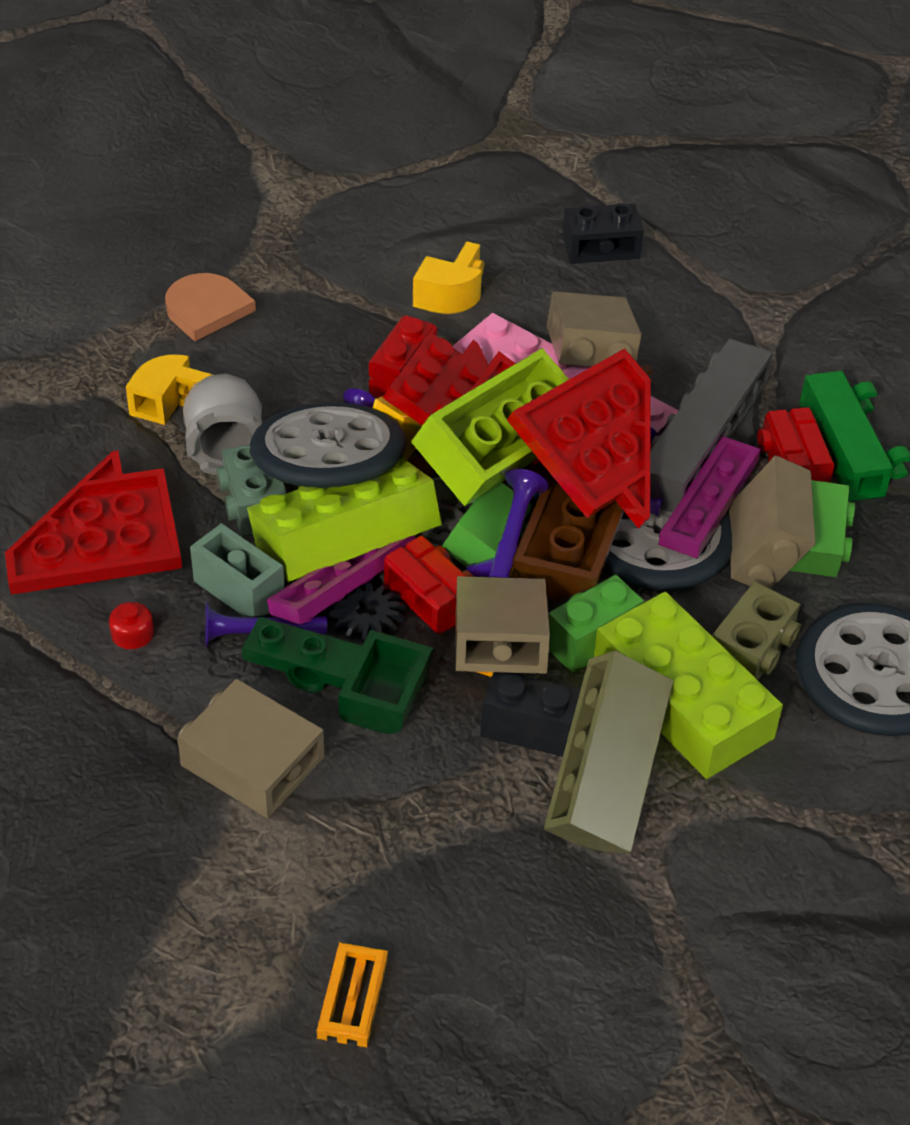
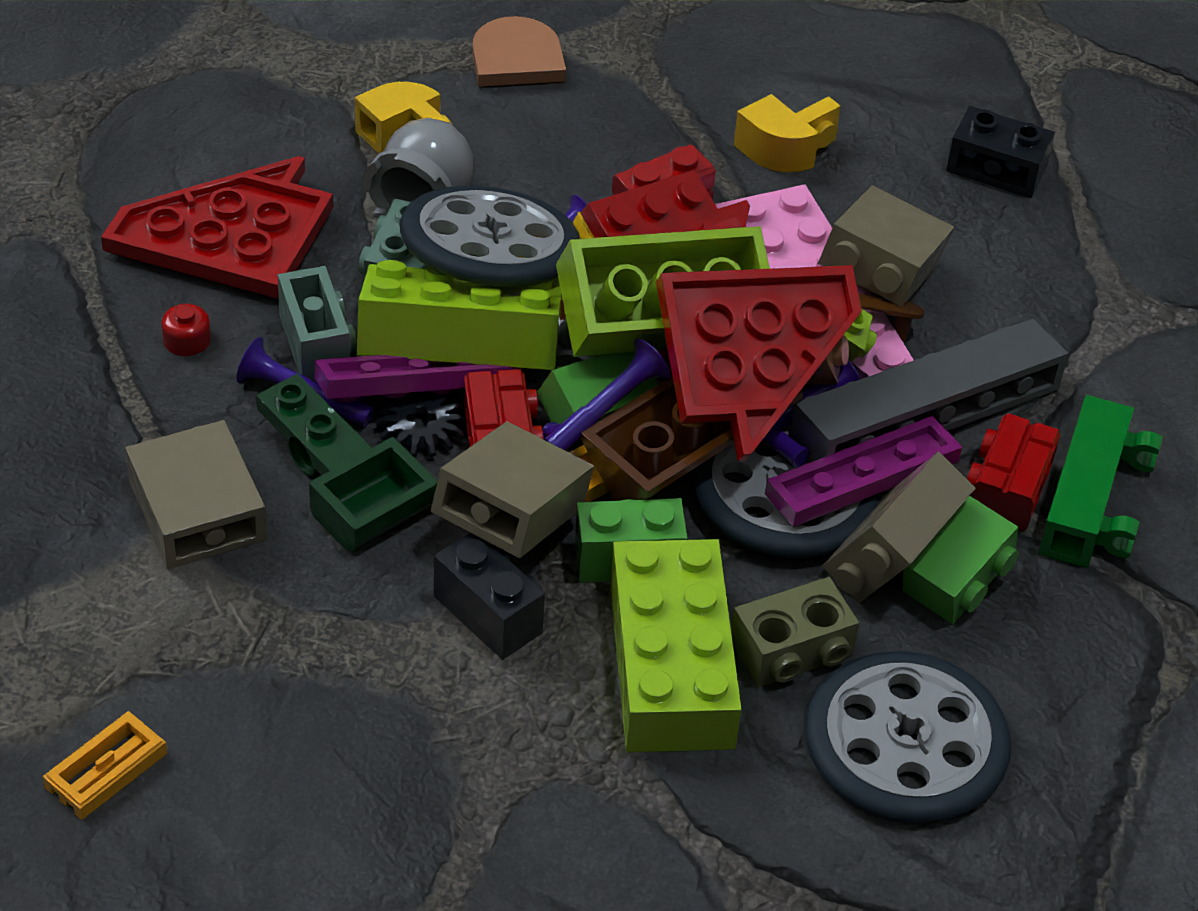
camera: 30 degrees right, 0 degrees up
olive brick [544,650,673,853] -> none

